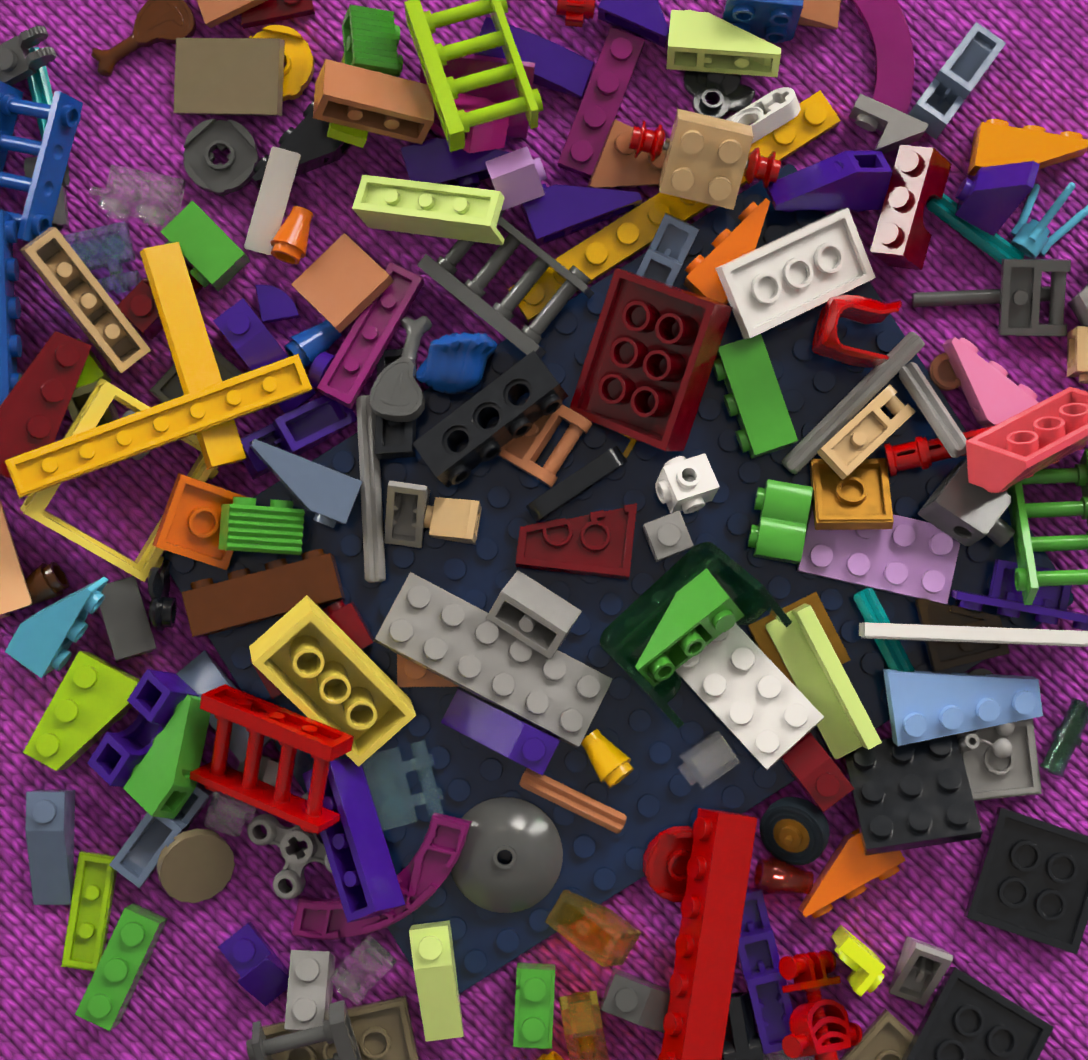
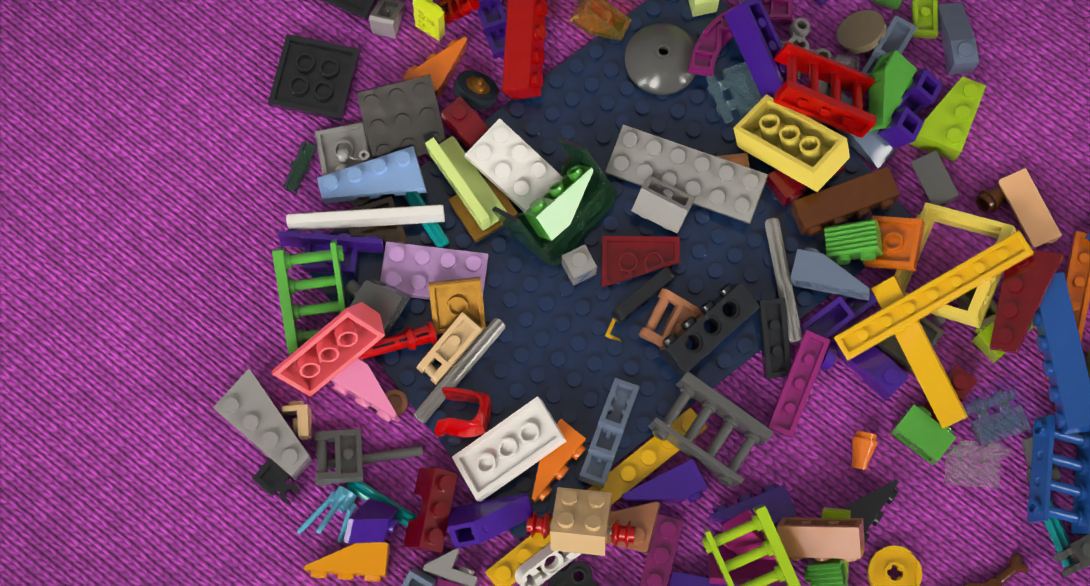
camera: 170 degrees right, 10 degrees down
medium azure slope [5,577,108,678] -> none
tan brick [19,227,151,373] -> none
black plate [148,560,177,631] -> none
dark tan tile [174,38,285,116] -> none
dark grey plate [183,119,260,196] -> none
white sticker [244,146,301,255] -> none
dark purple tile [255,285,300,324] -> none
blue cone [284,320,342,369] -> none
nougat tile [291,233,394,333] -> none
yellowish green panel [352,174,505,245] -> none
dark grey piece [369,316,432,422] -> none
light grey slope [384,480,430,548] -> none
blue hair [415,332,497,394] -> none
tan slope [424,497,482,545] -> none
dark purple slope [441,689,560,776] -> none
lavender brick [485,146,547,210] -> none
nougat axle [519,768,627,833] -> none
dark red slope [570,268,733,451] -> none
yellow cone [581,729,634,788] -> none
red tile [643,826,694,902] -> none
white brick [655,453,720,514] -> none
clear brick [678,730,741,789] -> none
bright green brick [713,334,798,459] -> none
bright green brick [748,479,813,564] -> none
clear red cone [754,857,814,895] -> none
light grey axle [899,362,967,458] -> none

